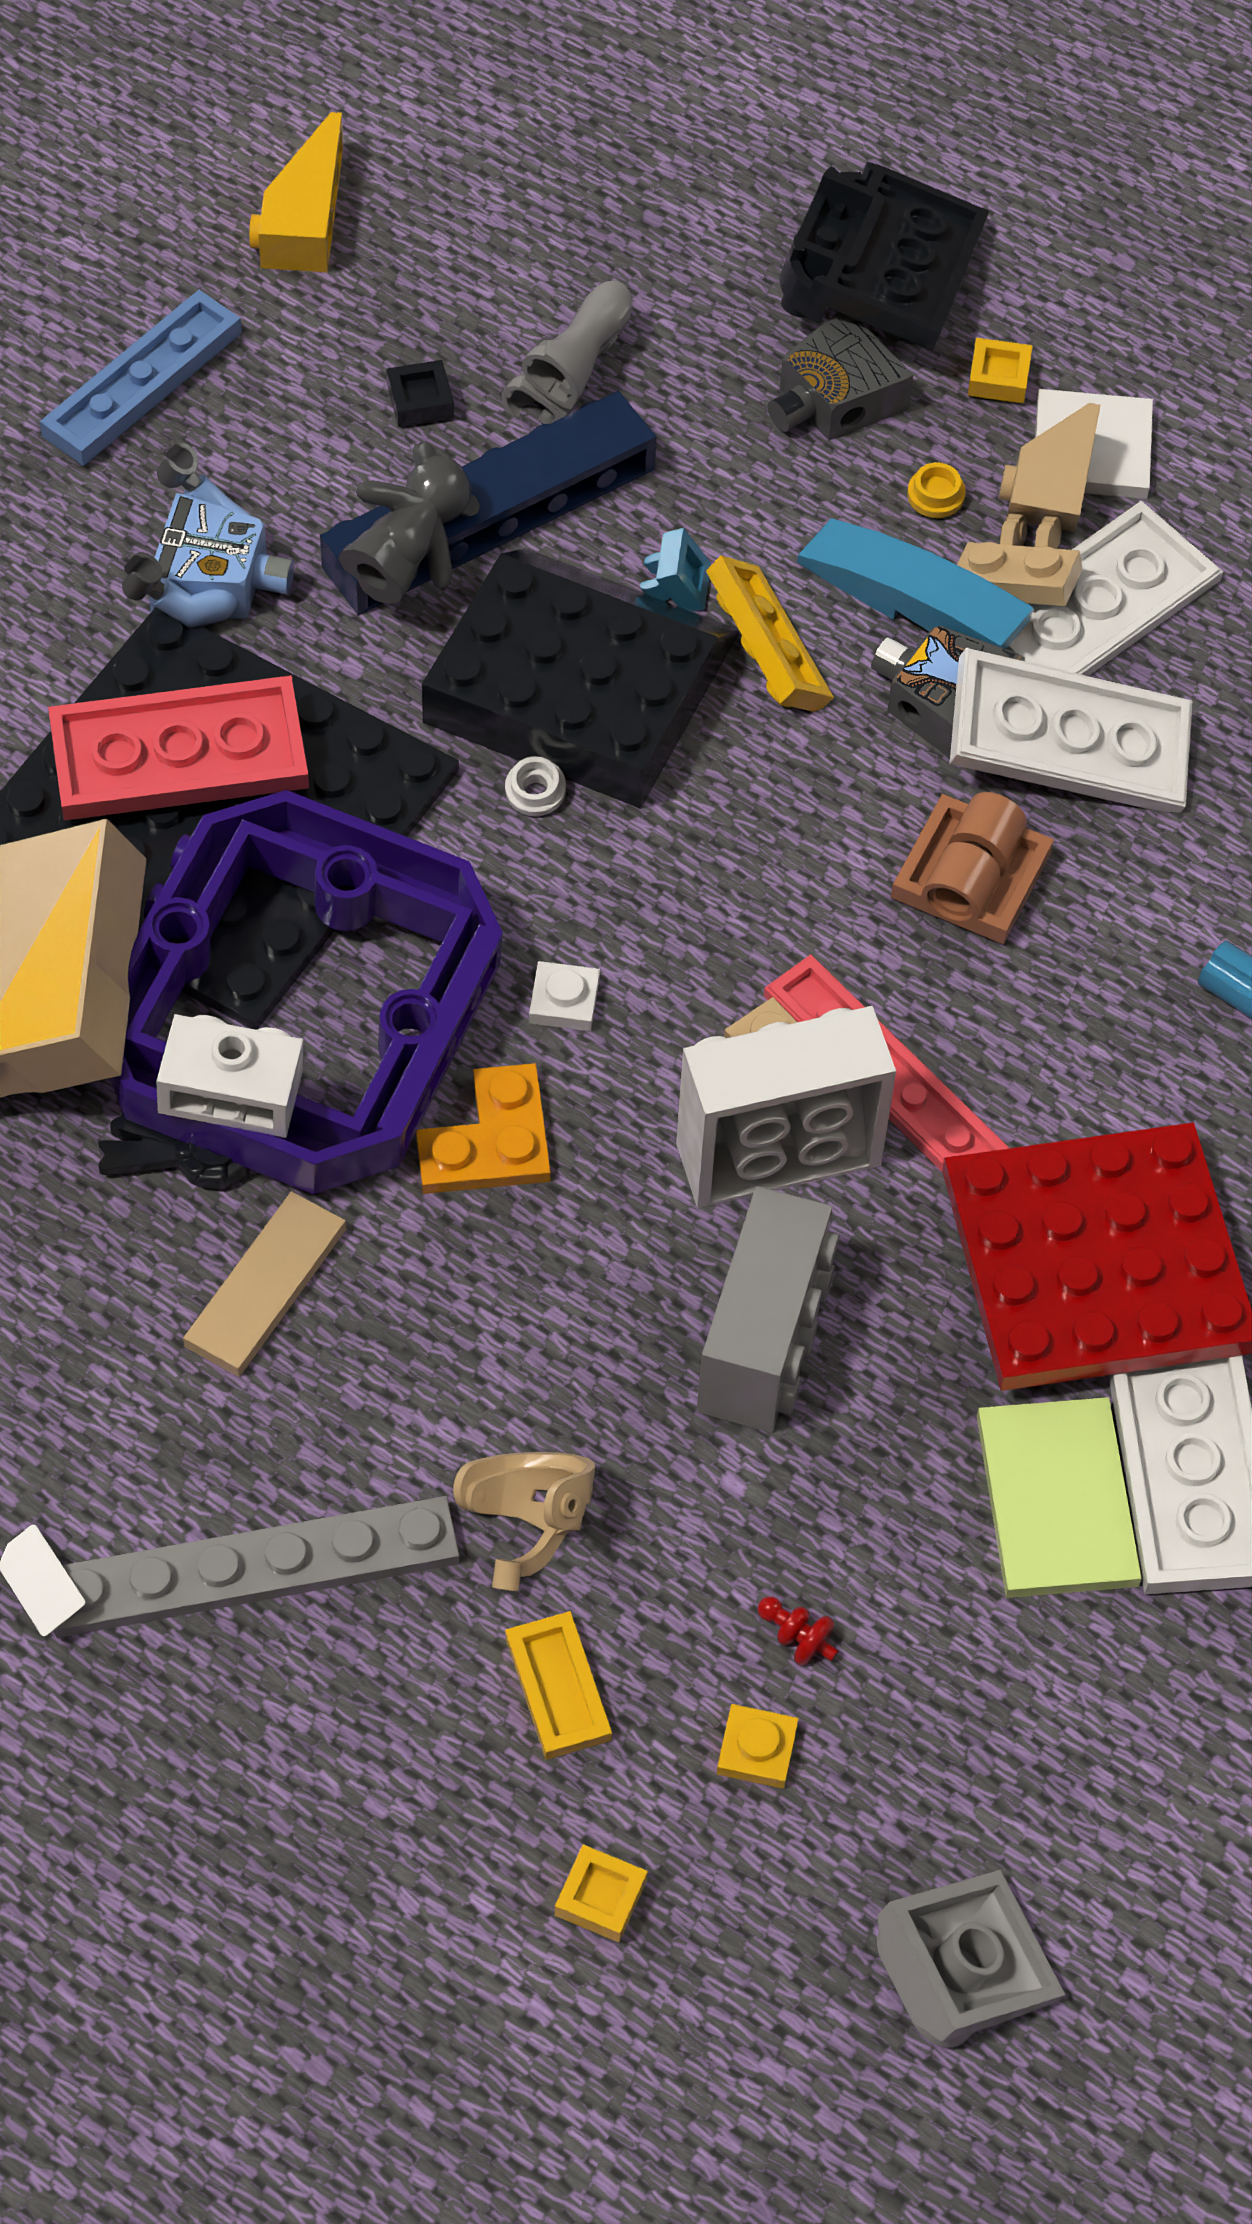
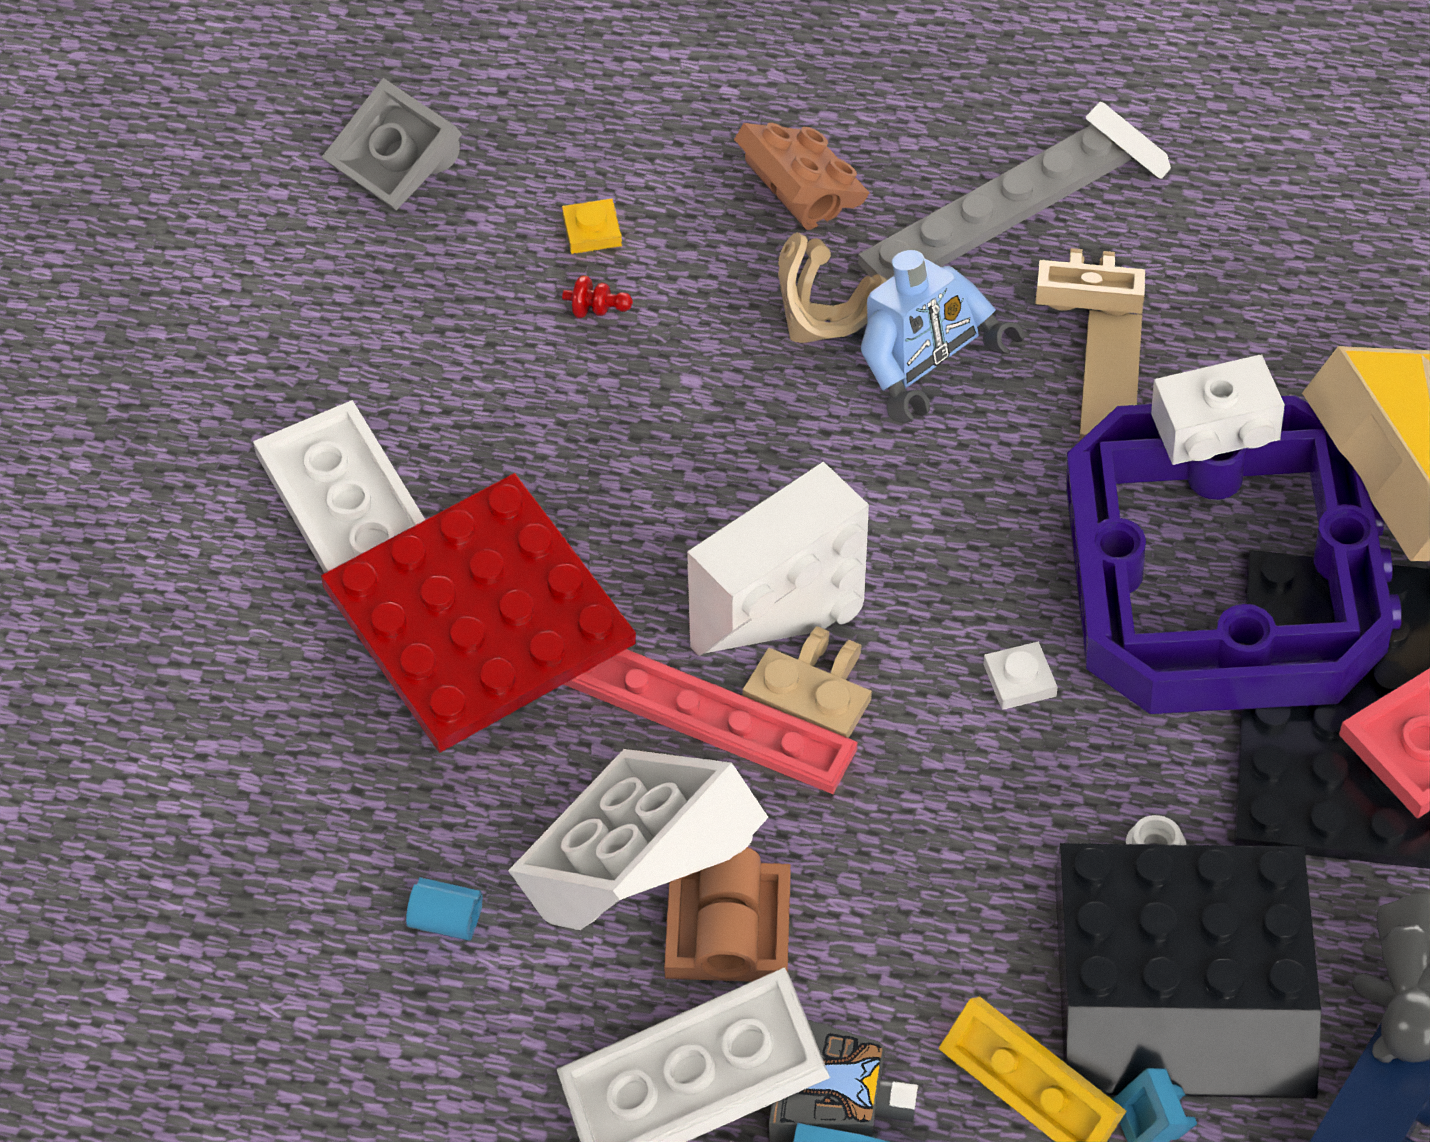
camera: 160 degrees right, 5 degrees down
light orange plate [416,1063,551,1194] -> none
yellow tile [505,1611,612,1760] -> none
yellow plate [554,1844,648,1943] -> none
light grey brick [696,1186,840,1433] -> none
yellowish green tile [977,1397,1142,1598] -> none
none -> white slope [508,749,768,930]
none -> nougat plate [734,123,870,230]
none -> light blue torso [861,250,1024,423]
none -> tan hinge [1035,248,1145,316]

